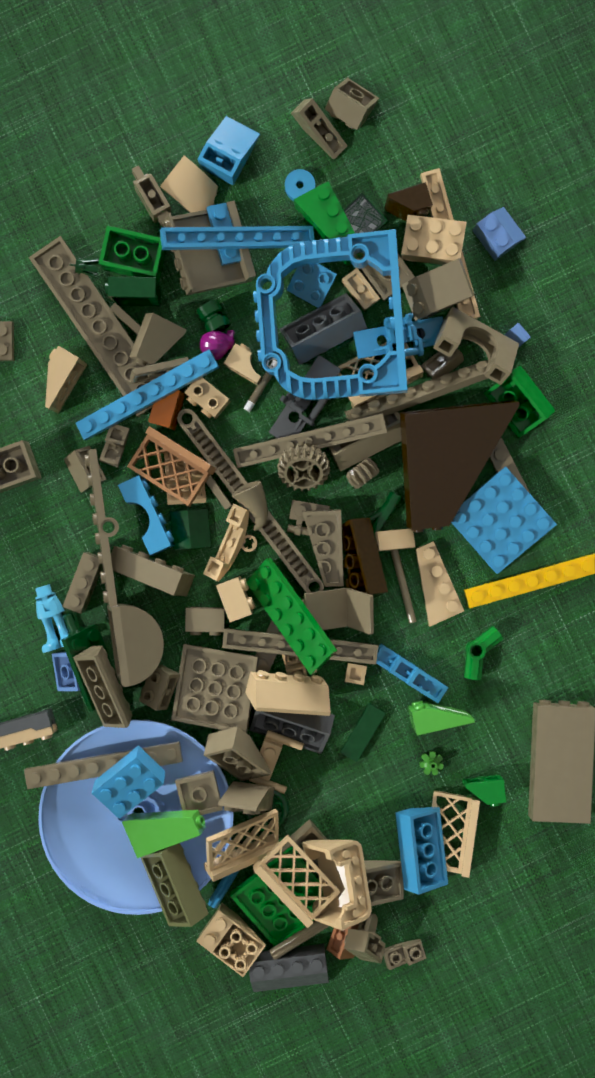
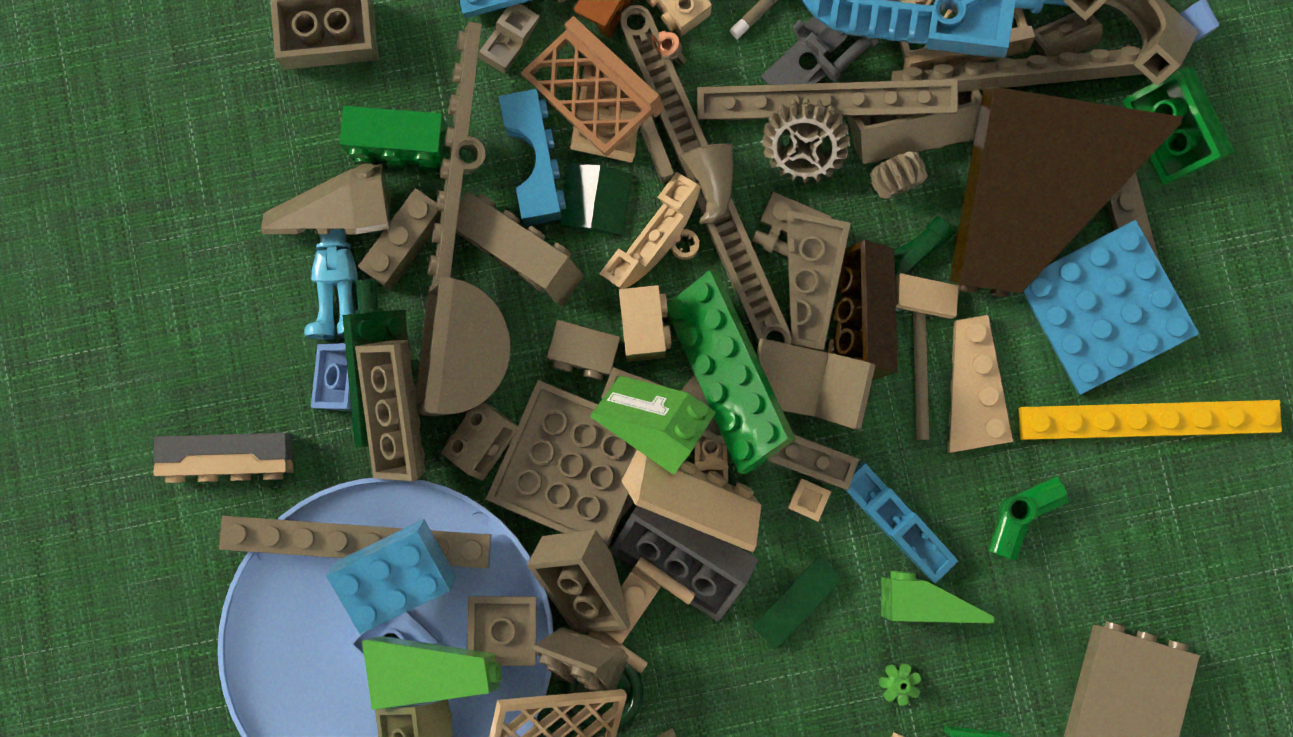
camera: 15 degrees right, 5 degrees down
dark tan panel [64,446,107,493] -> none
none -> dark tan wedge [261,164,391,234]
none -> green brick [339,106,449,171]
none -> bright green slope [590,376,716,475]
none -> pearl gold piece [651,31,686,66]

